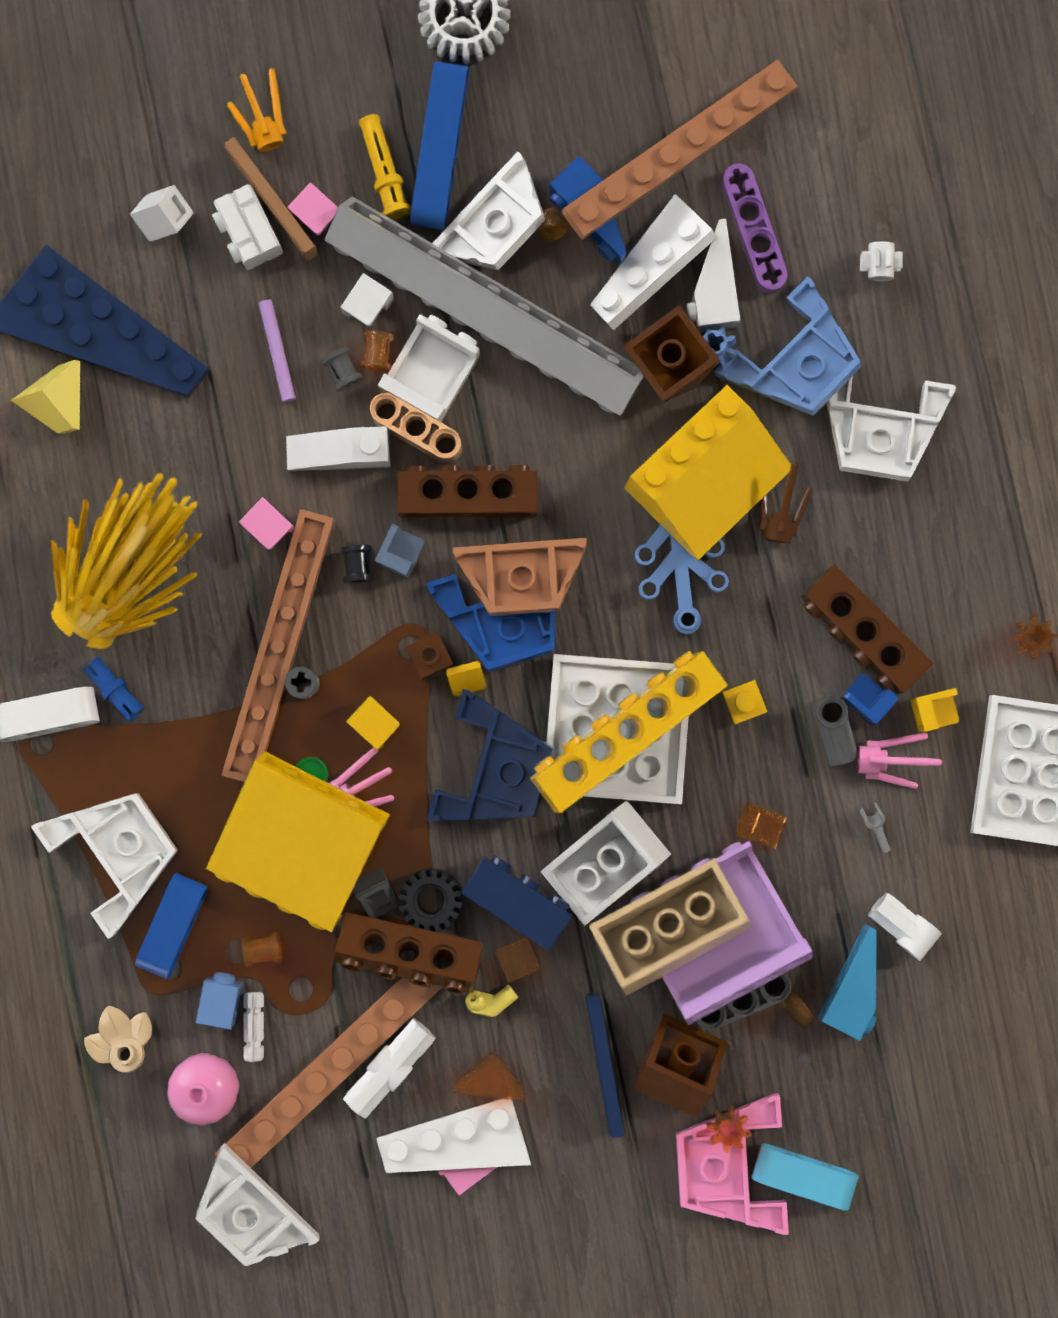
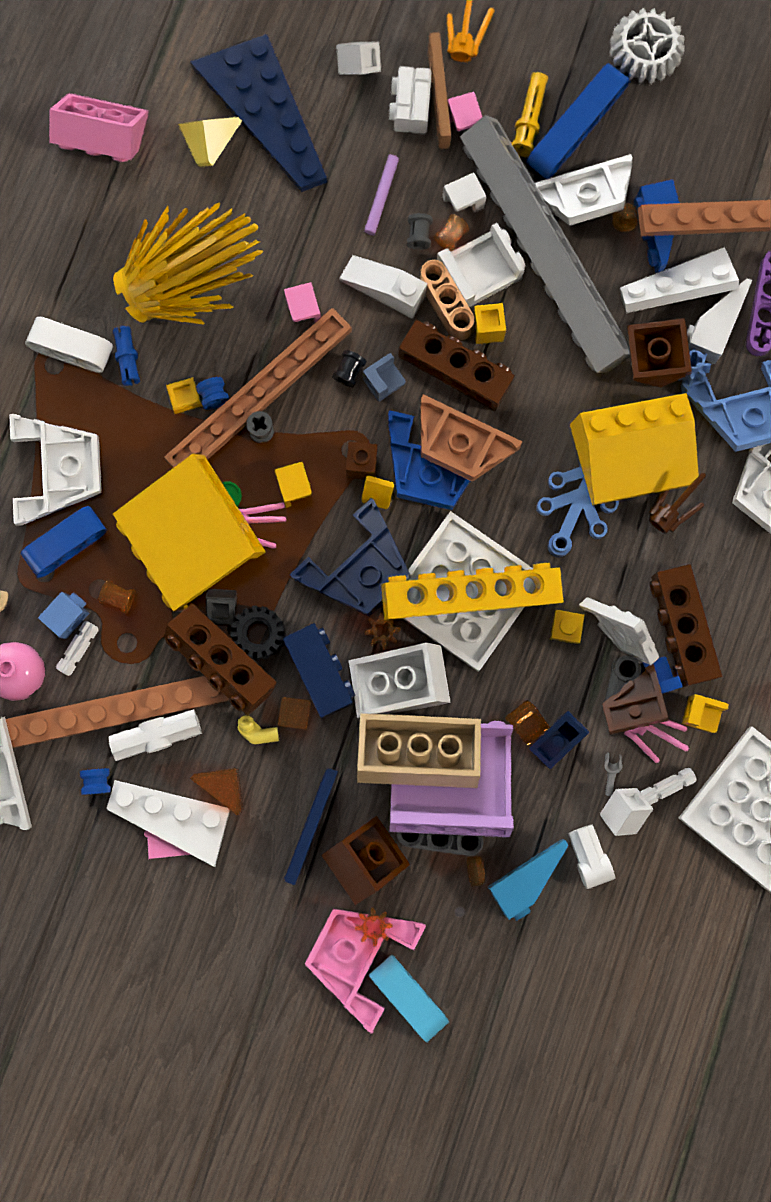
camera: 25 degrees right, 5 degrees down
none -> blue wheel [80,768,111,795]
none -> yellow tile [166,377,202,414]
none -> blue wheel [196,377,230,410]
none -> clear orange gear [365,612,401,650]
none -> yellow panel [474,303,506,344]
none -> dark blue slope [529,711,589,769]
none -> white wing [579,597,659,665]
none -> white panel [600,788,653,836]
none -> reddish brown wing [602,664,669,735]
none -> white axle [640,768,697,805]

